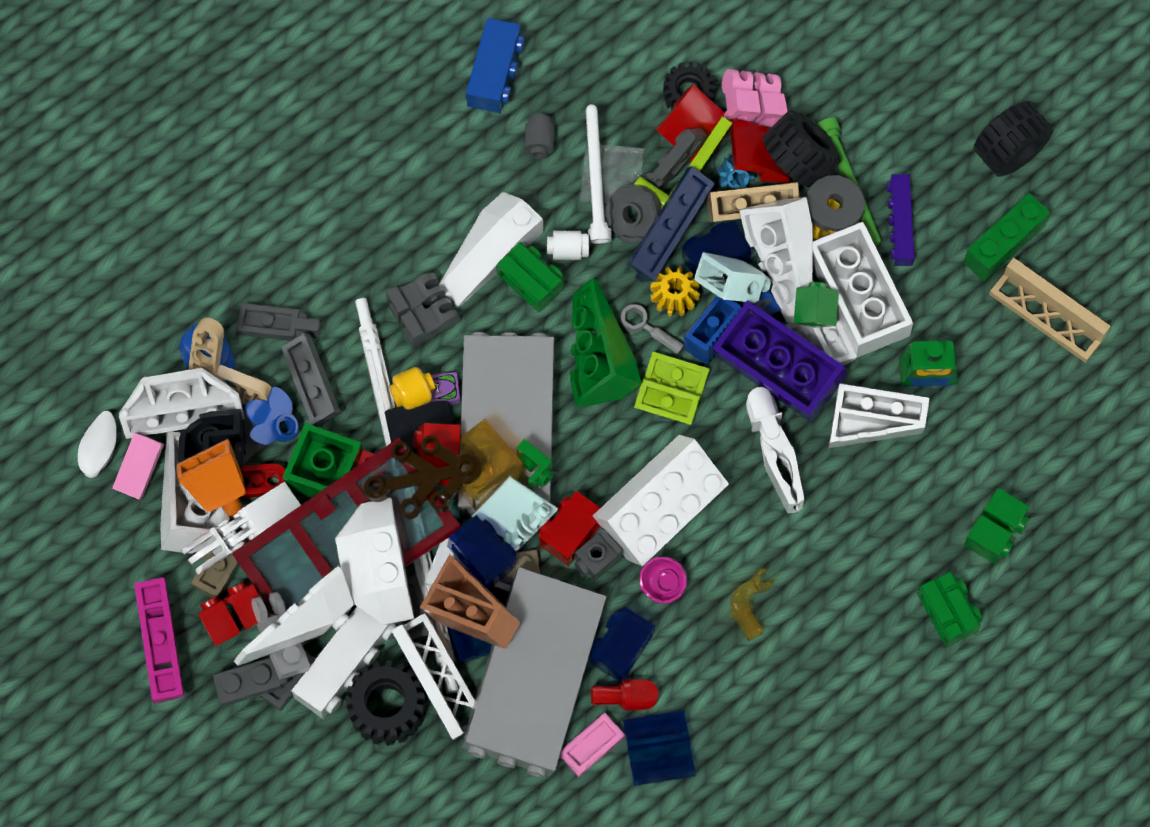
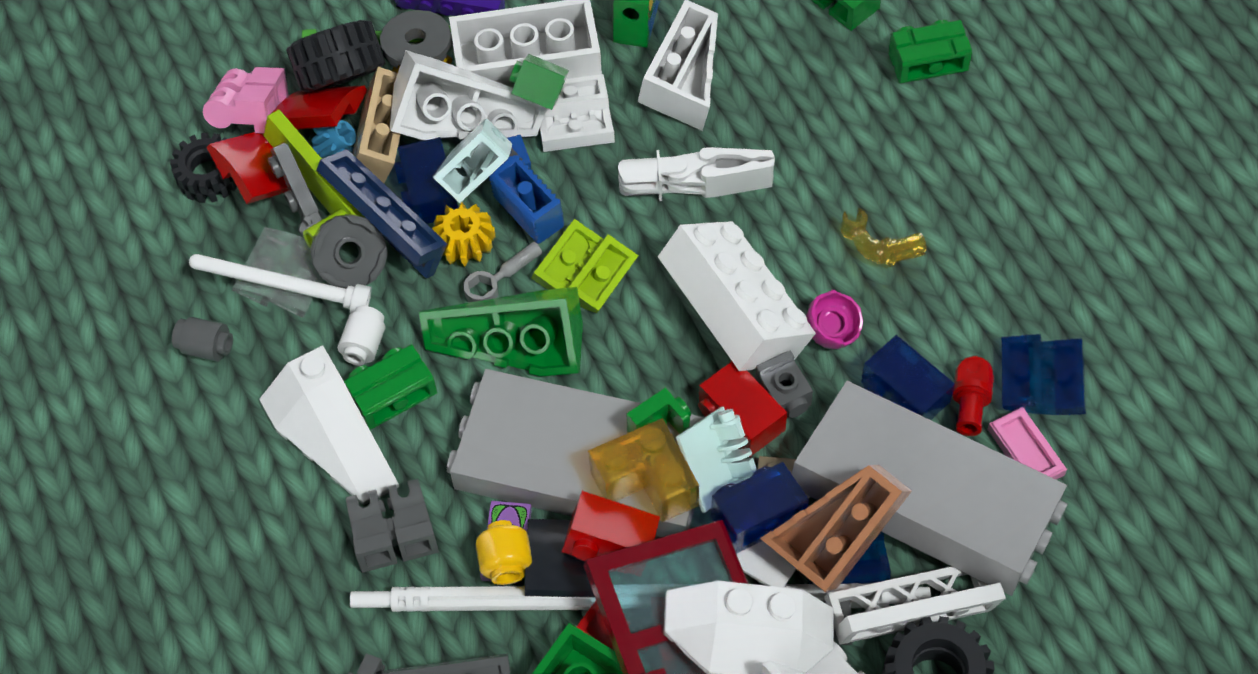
camera: 75 degrees left, 10 degrees down
dark brown plant [364,435,482,519] -> none
blue brick [466,18,525,114] -> none
dark purple brick [712,300,847,423] -> none

